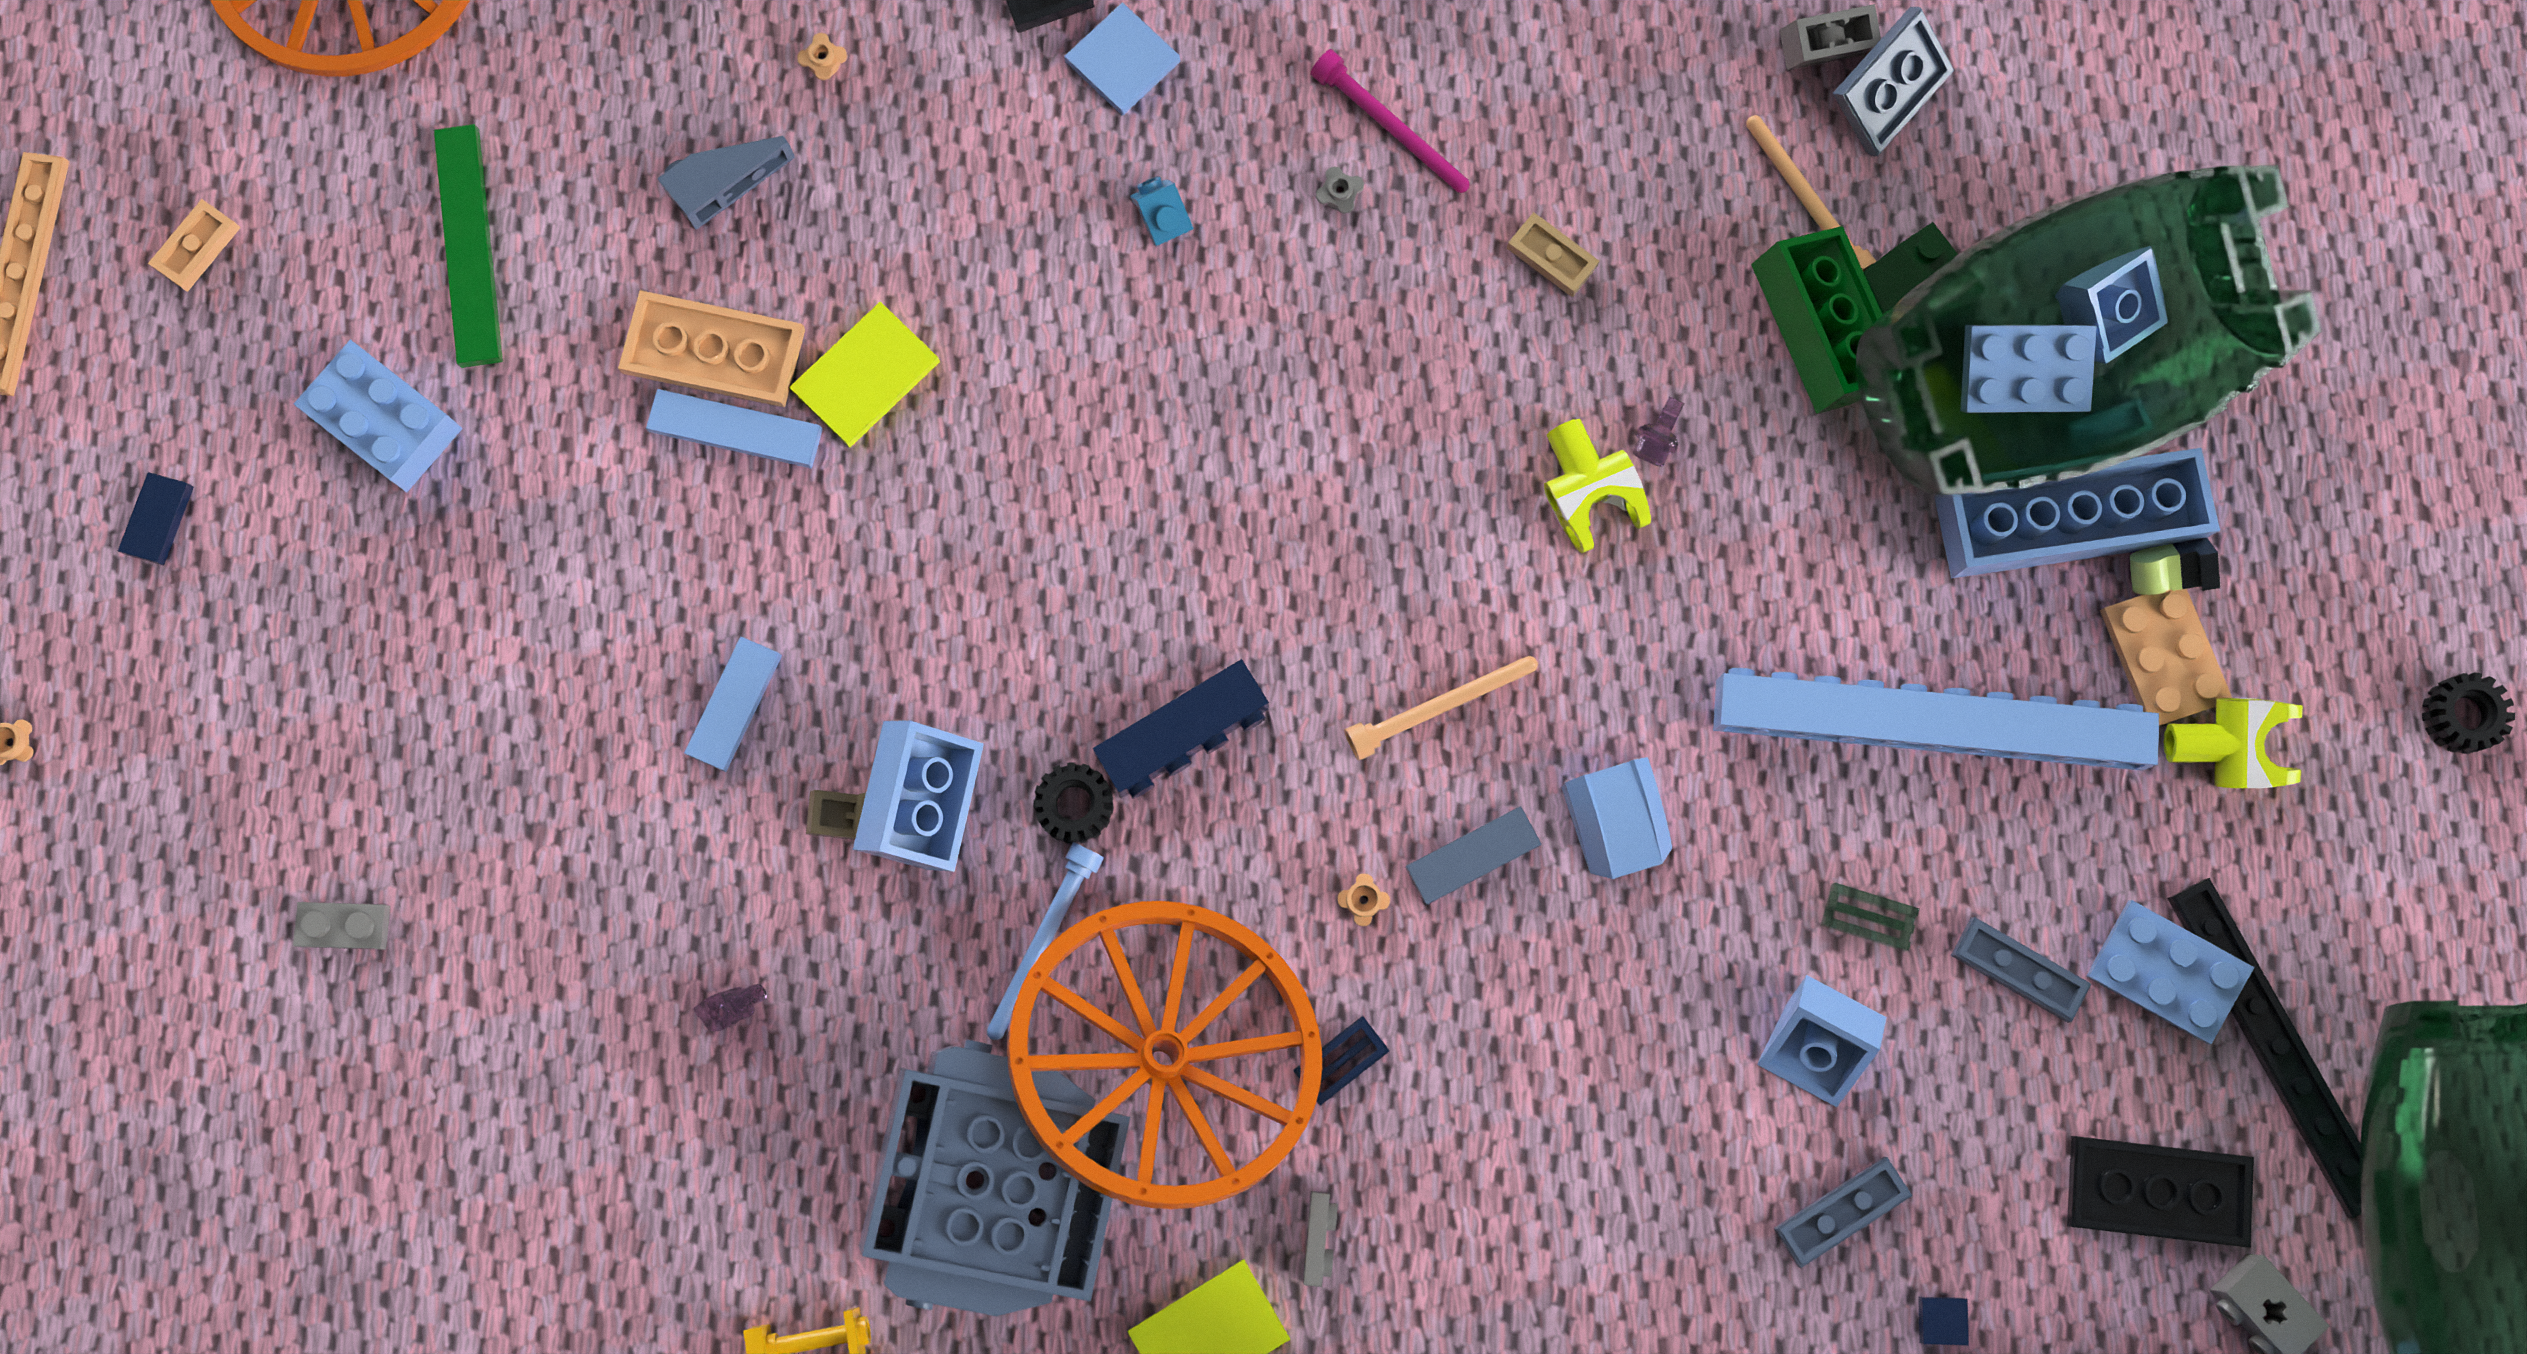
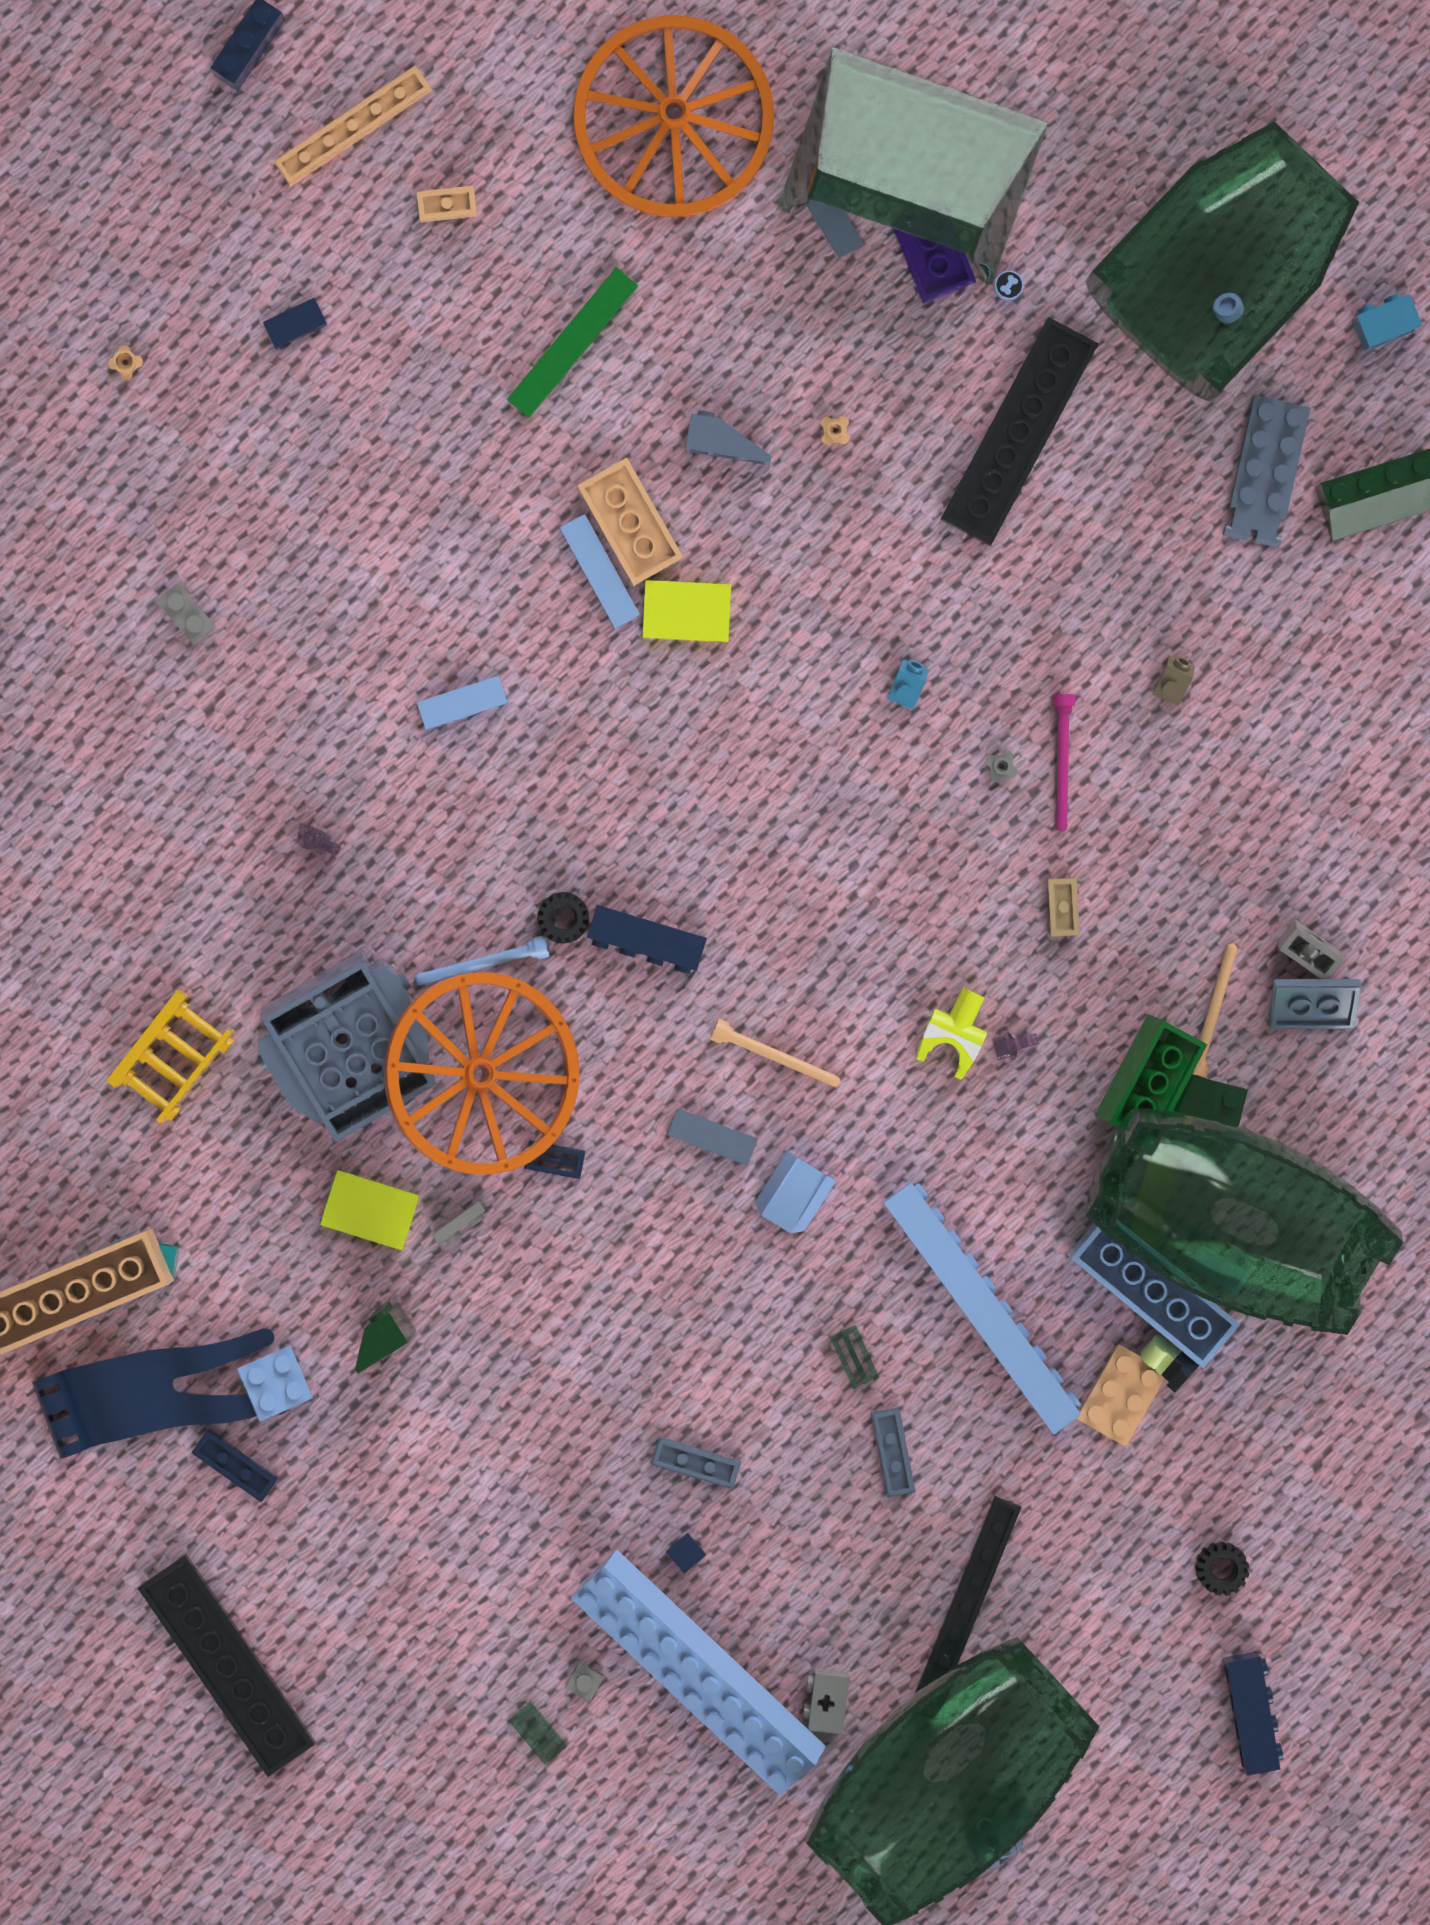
camera: 55 degrees right, 10 degrees up
light blue brick [294,339,463,492] -> none
dark tan bracket [806,790,866,840] -> none
light blue brick [853,720,984,872] -> none
light blue tile [1064,2,1180,116] -> none
light nougat plate [1337,874,1390,926] -> none
light blue slope [1757,975,1887,1107] -> none
light blue plate [1960,325,2097,413] -> none
light blue slope [2055,246,2168,364] -> none
black tile [2067,1136,2254,1248] -> none
light blue plate [2086,900,2254,1044] -> none
neon yellow connector [2163,698,2303,788] -> none

